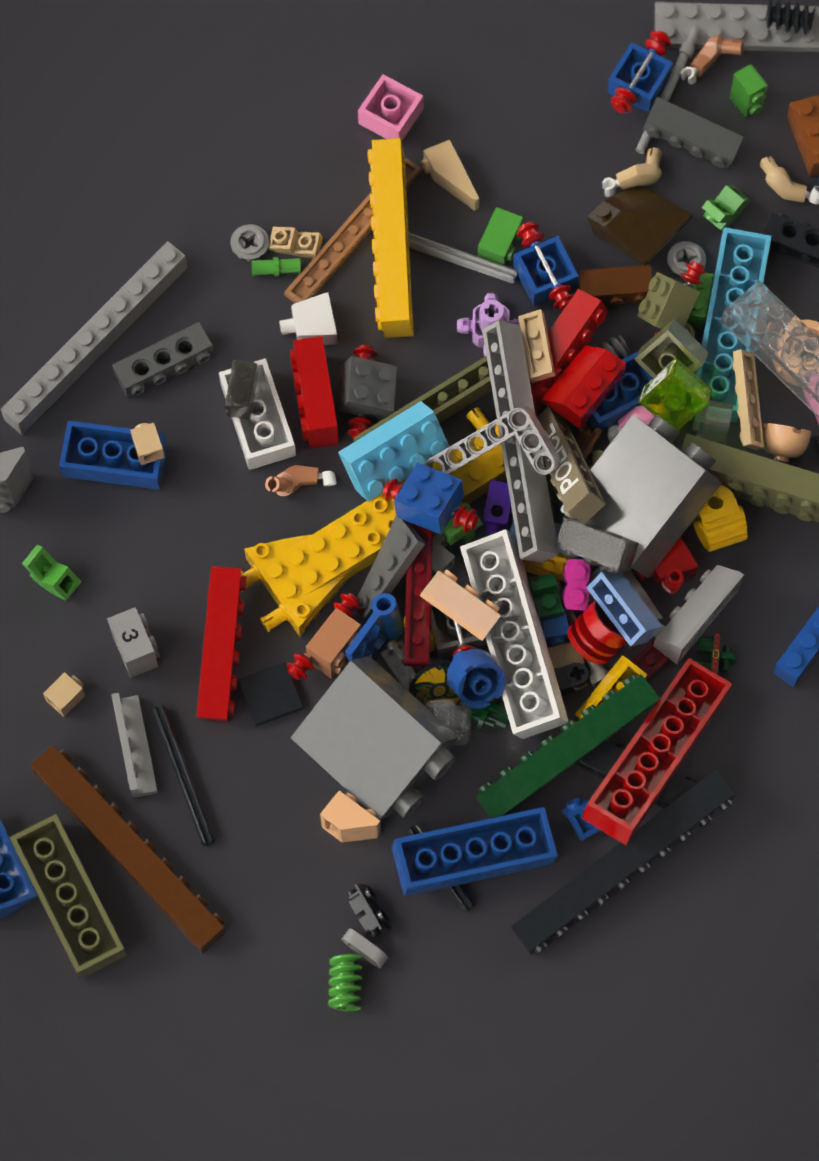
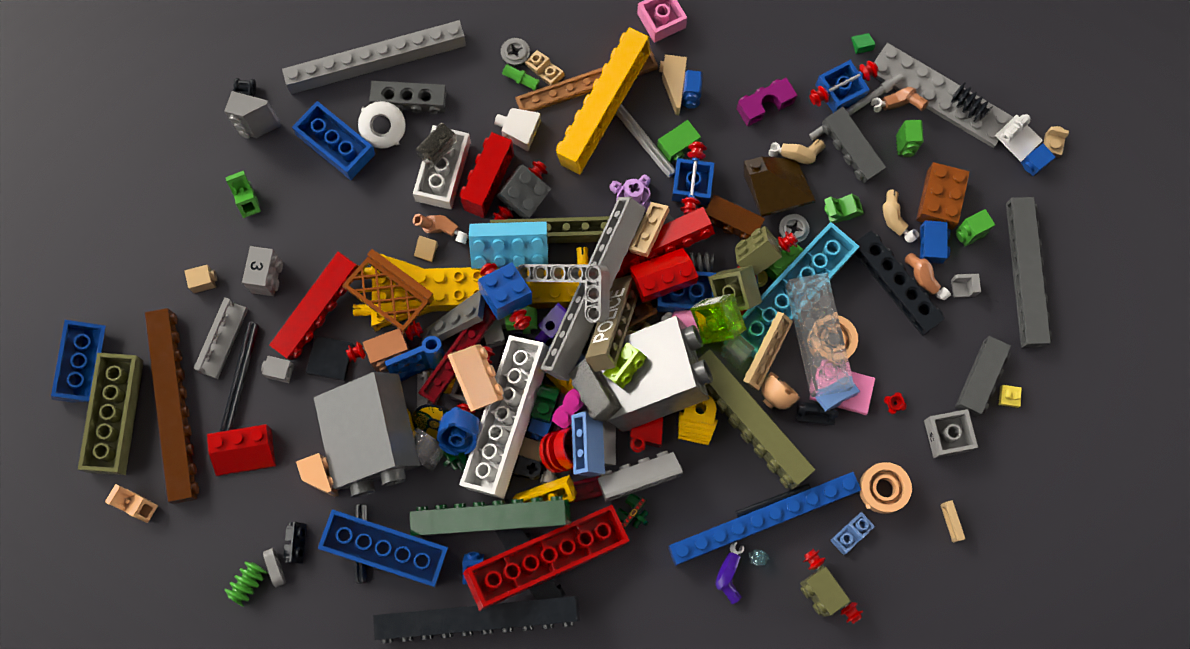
camera: 30 degrees right, 5 degrees up
tan brick [130,423,165,465] -> none
none -> light nougat brick [105,484,158,523]
none -> red slope [207,424,276,476]
none -> light grey brick [261,356,294,383]
none -> dark orange fence [342,249,434,332]
none -> white piece [358,101,406,149]
none -> tan slope [414,236,438,262]
none -> lime bracket [603,342,647,389]
none -> blue brick [682,70,703,109]
none -> magenta arch [737,78,797,127]
none -> green slope [851,33,876,54]

